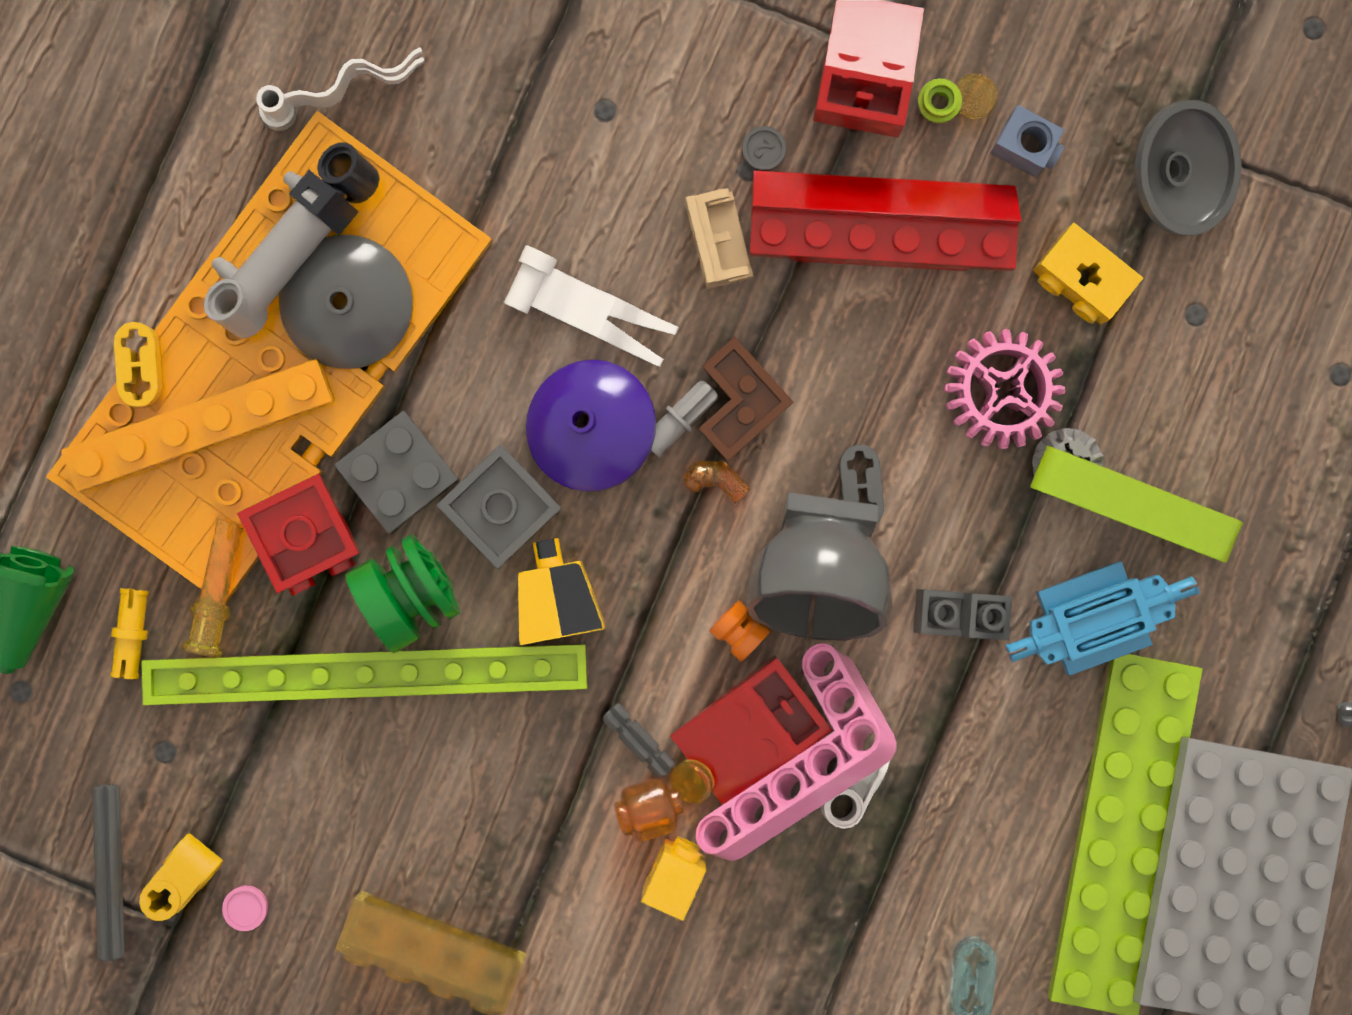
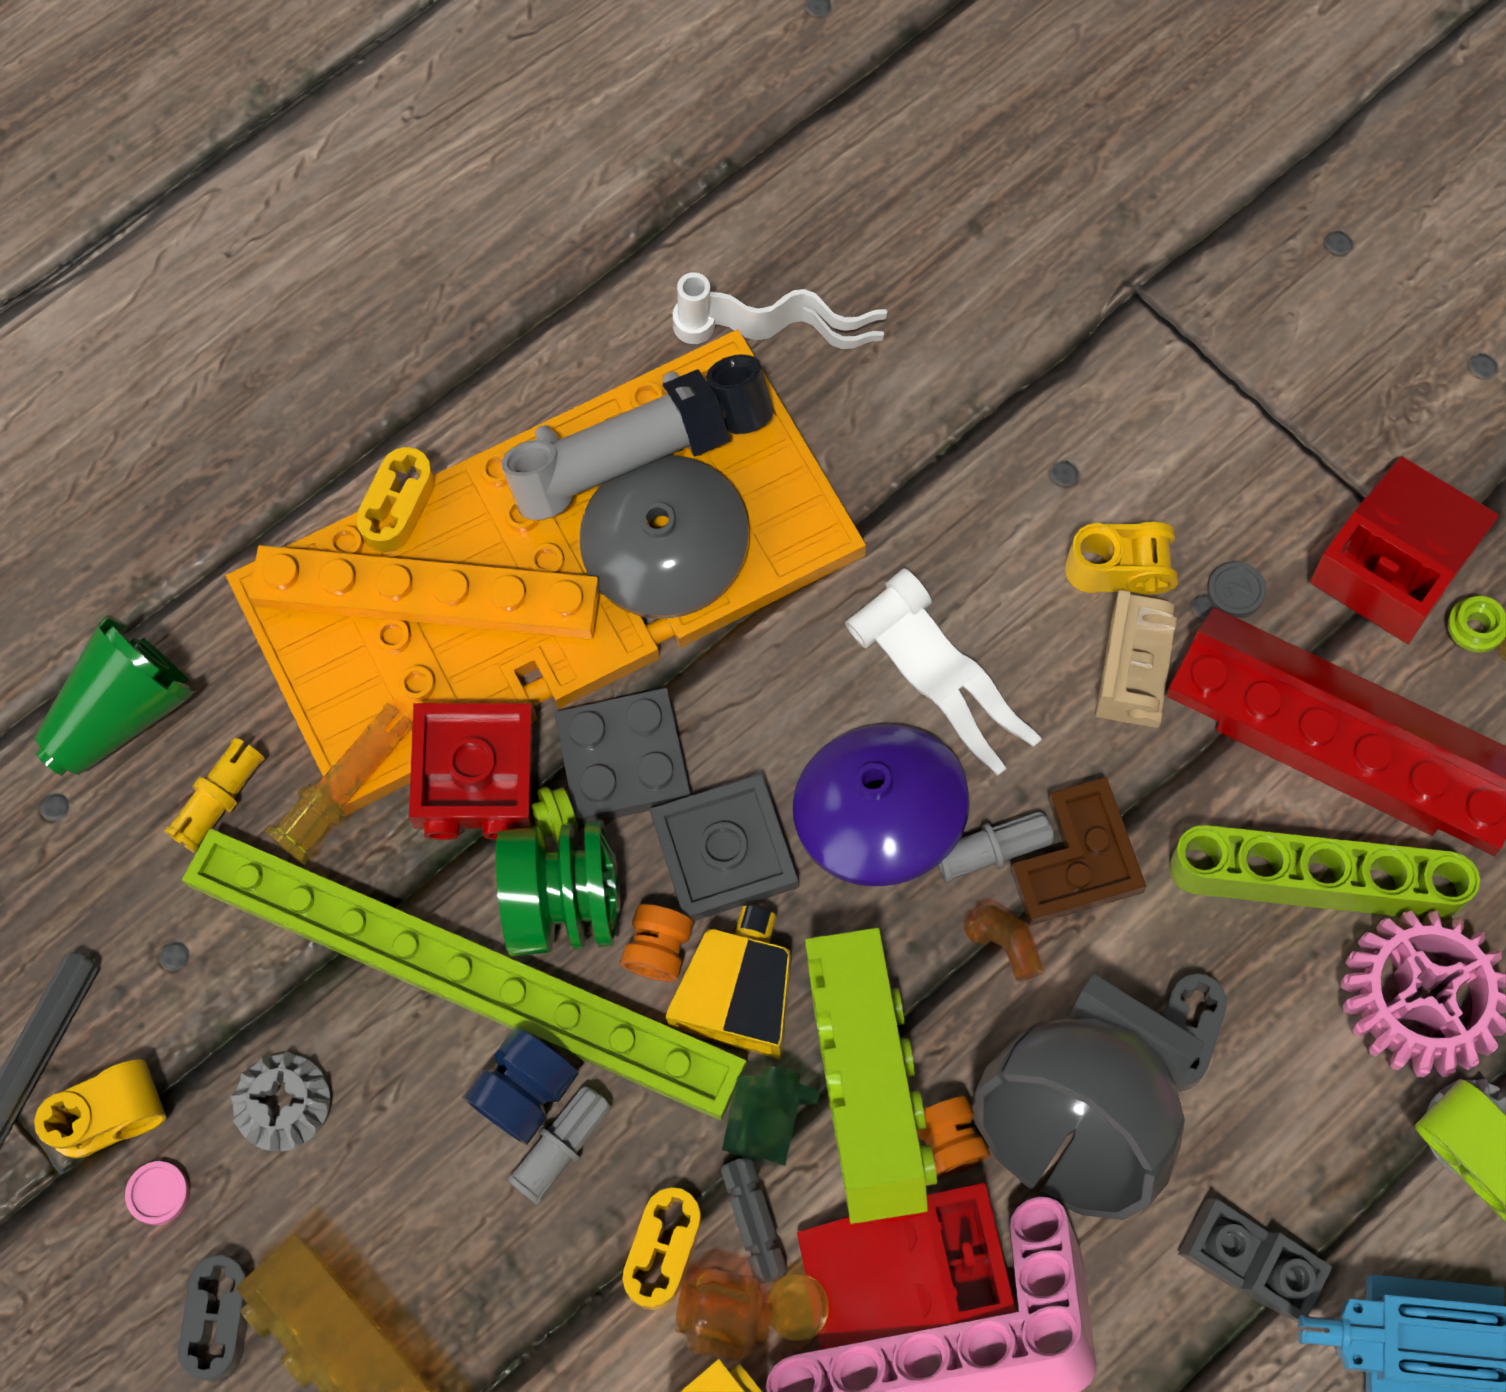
camera: 30 degrees right, 20 degrees down
none -> dark grey beam [178,1255,252,1382]
none -> light grey gear [230,1051,330,1152]
none -> dark blue wheel [462,1027,579,1145]
none -> light grey axle [506,1086,611,1206]
none -> lime plate [531,787,578,845]
none -> orange wheel [620,904,694,982]
none -> yellow beam [622,1187,702,1310]
none -> clear green bracket [722,1067,820,1166]
none -> lime wedge [805,928,937,1224]
none -> yellow piece [1065,522,1178,595]
none -> lime beam [1169,825,1480,921]

